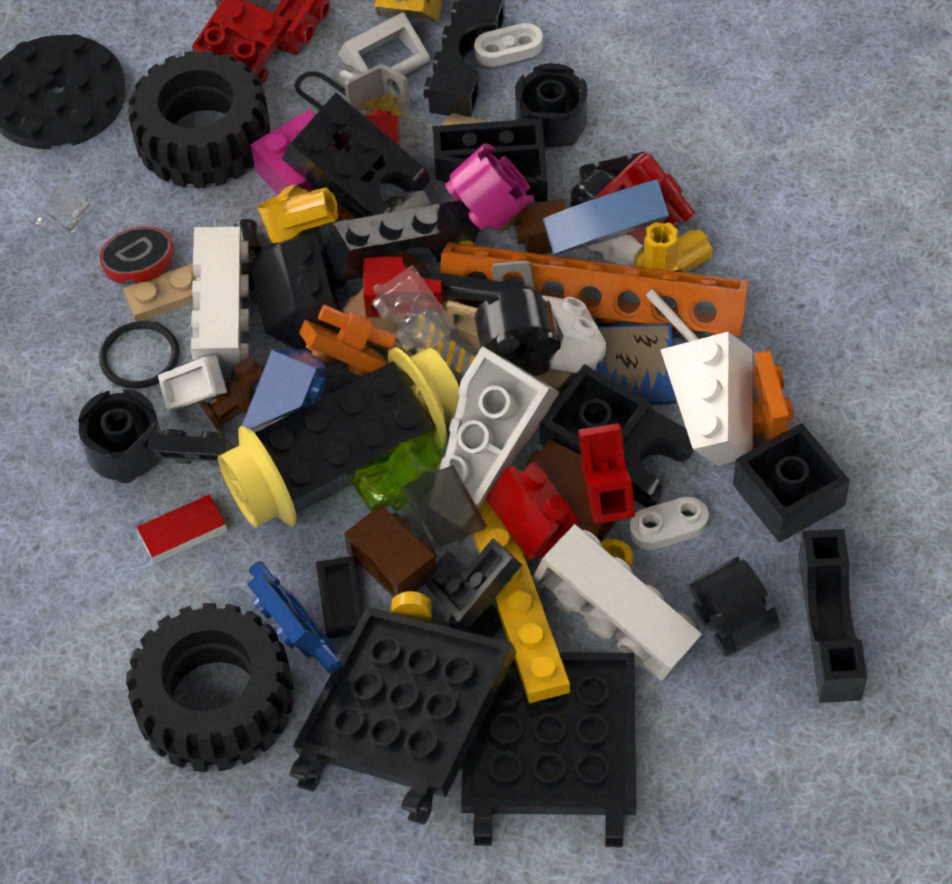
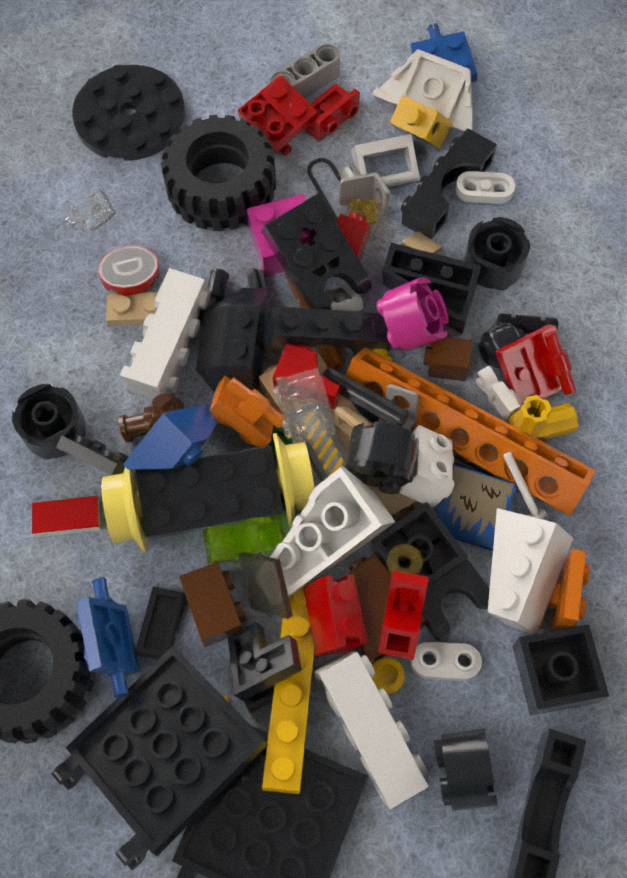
camera: 20 degrees right, 10 degrees up
black tyre [99,321,179,389] -> none
white tile [158,355,227,412] -> none
yellow piece [257,184,338,243] -> none
yellow tile [391,591,432,622] -> none
medium blue slope [543,179,669,255] -> none
none -> clear yellow plate [387,544,423,575]

